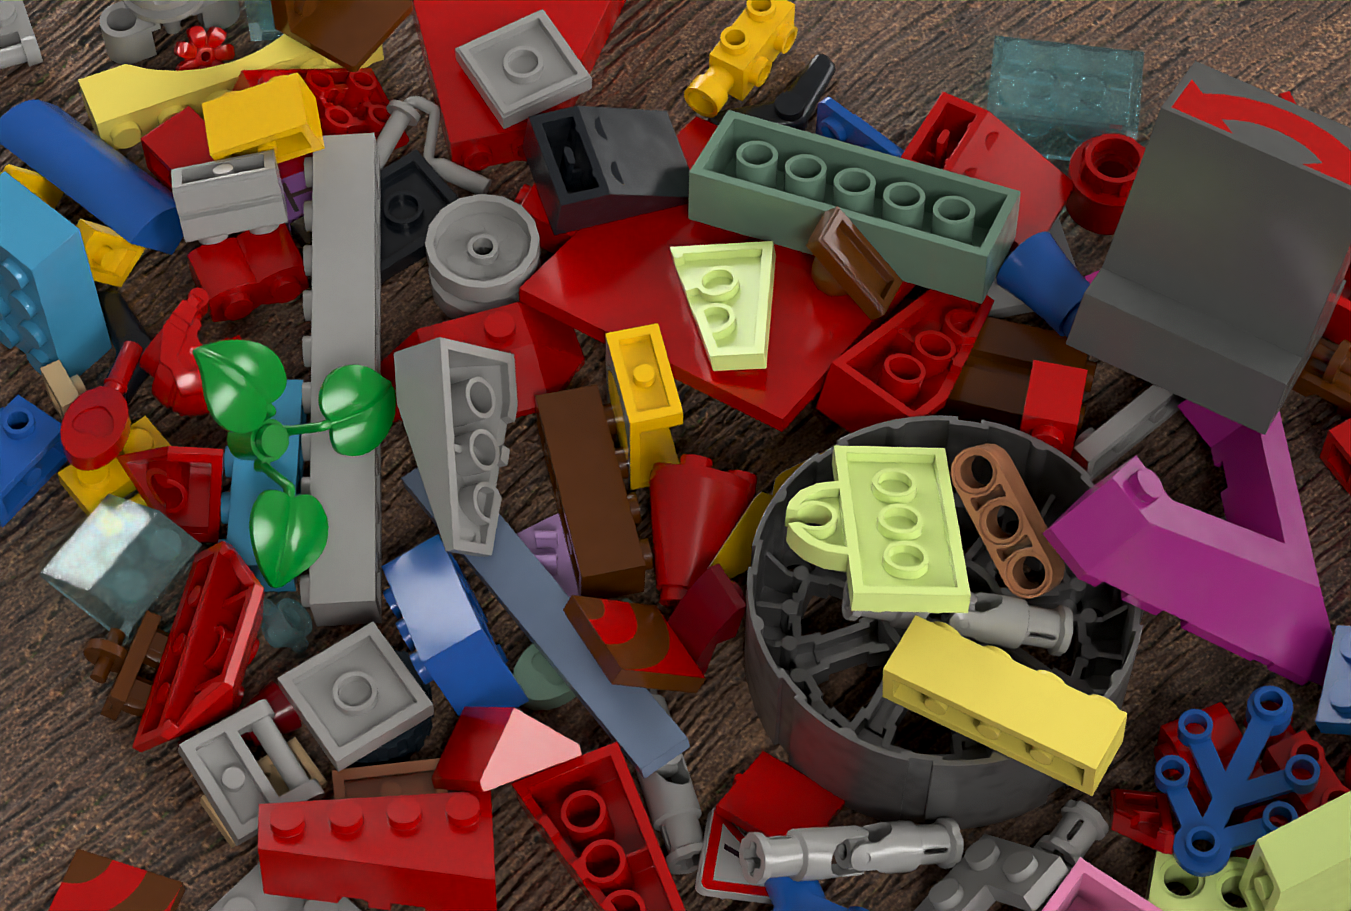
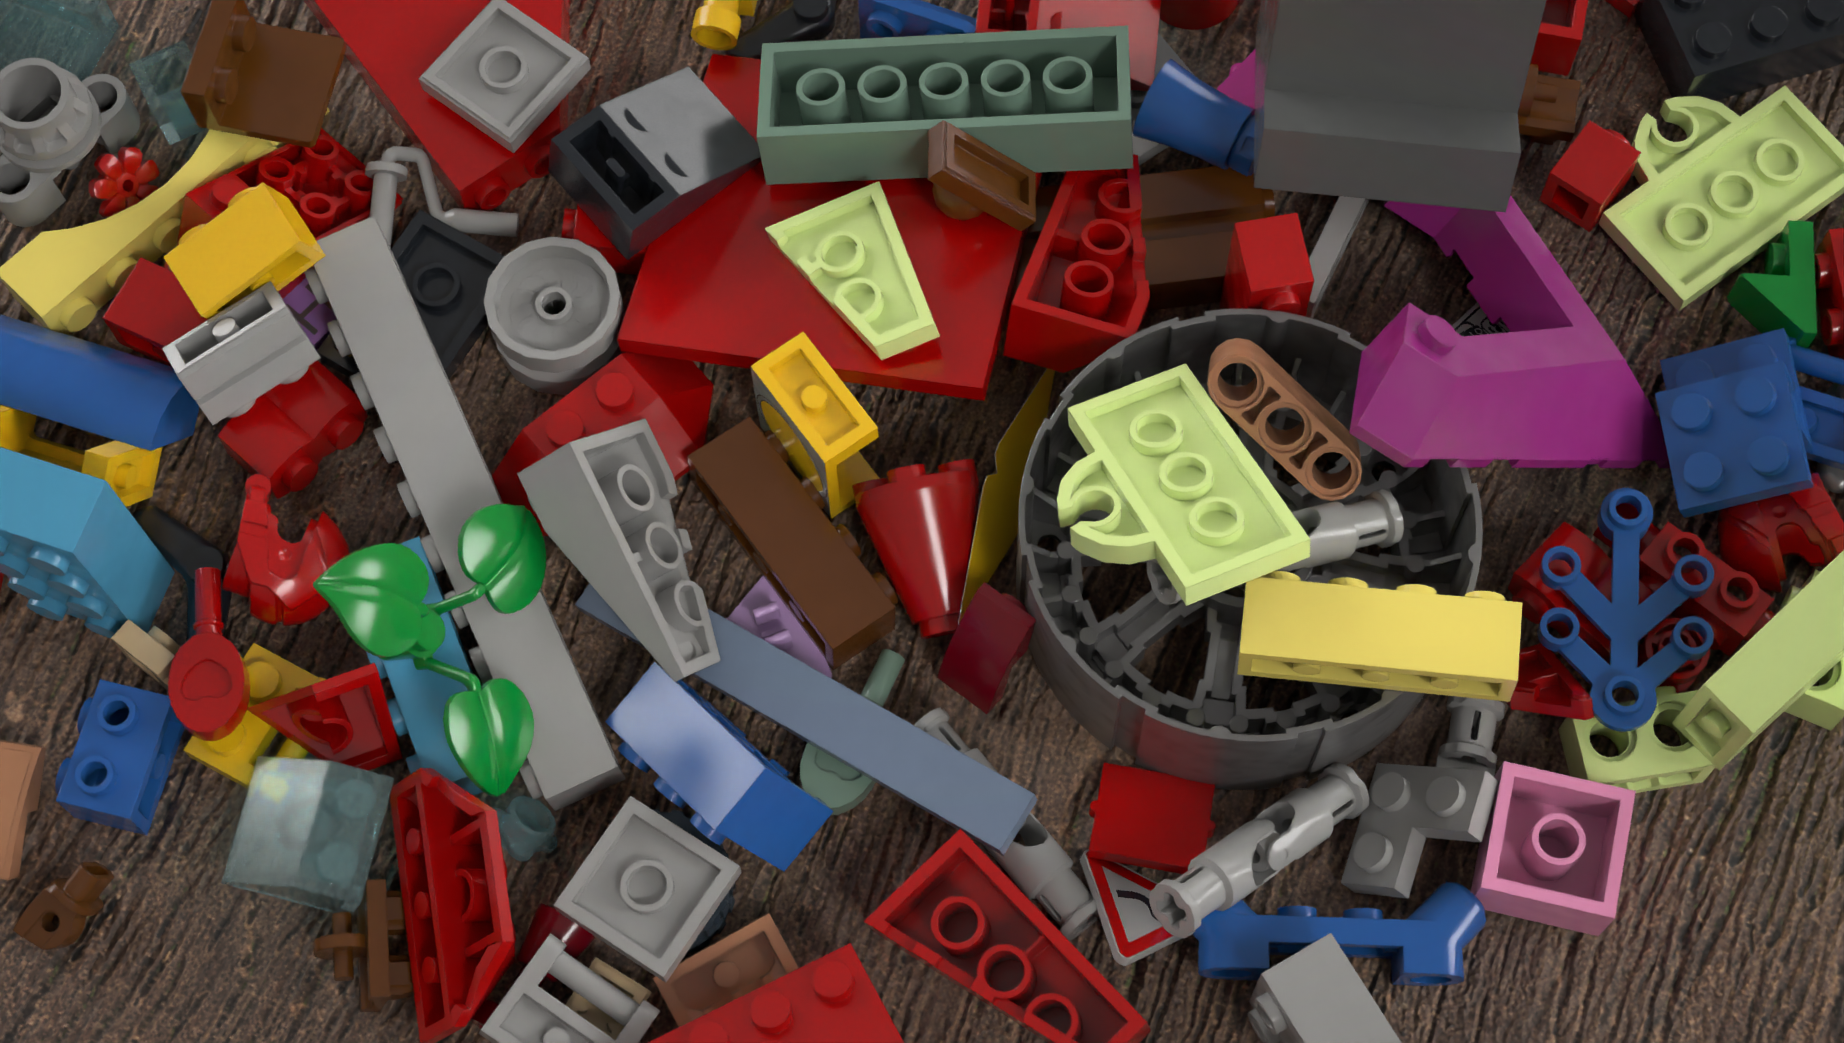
camera: 20 degrees left, 10 degrees up
slope [431,706,582,792] -> none
reddish brown tile [563,595,706,693] -> none

